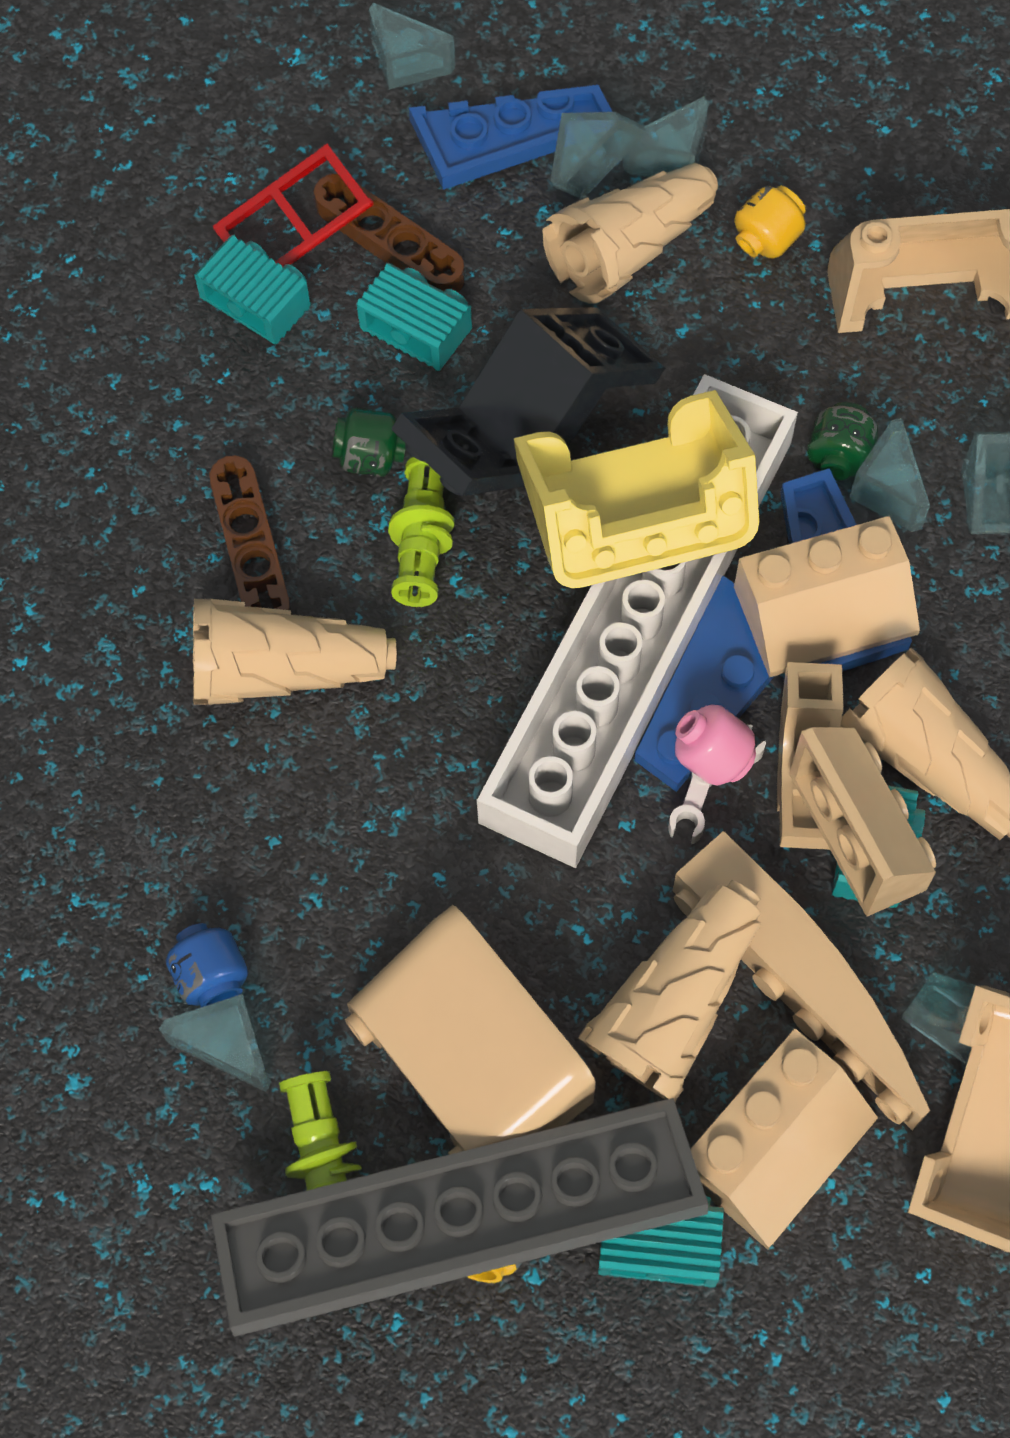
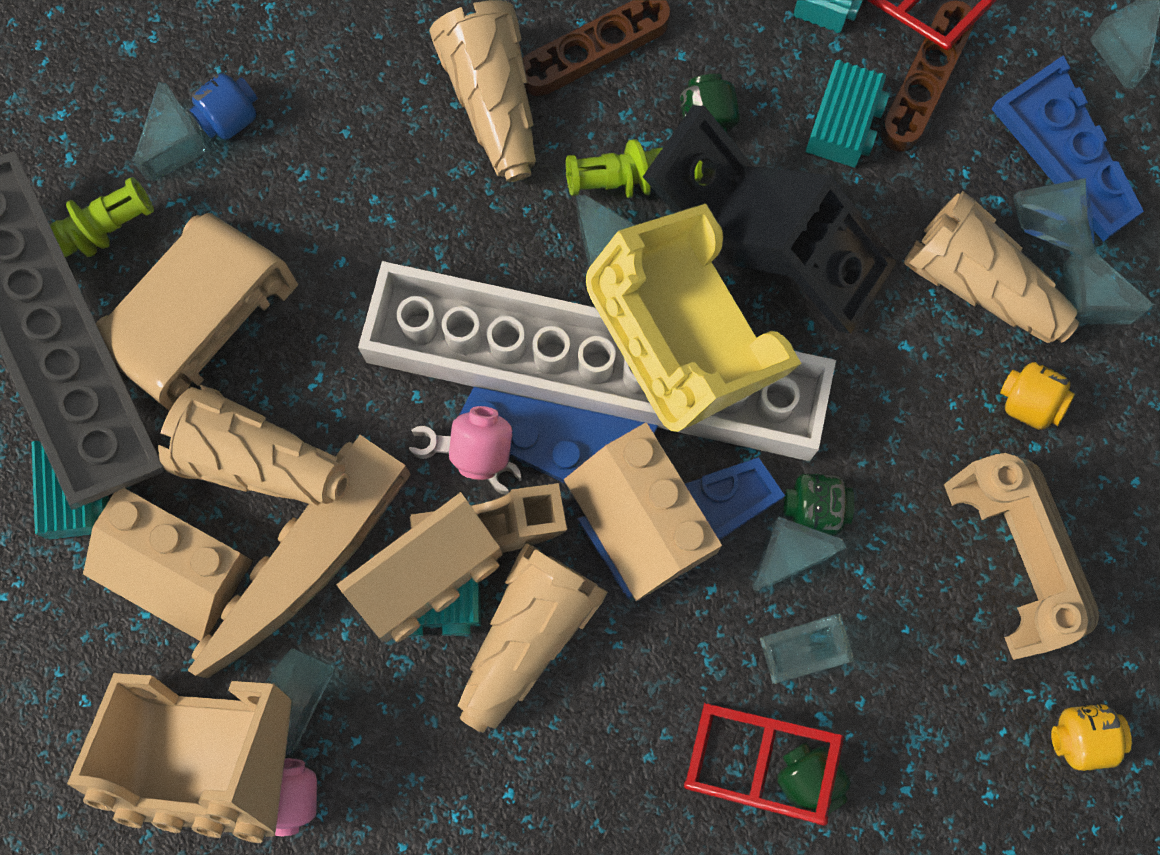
camera: 75 degrees right, 10 degrees up
none -> clear light blue slope [576,195,635,267]

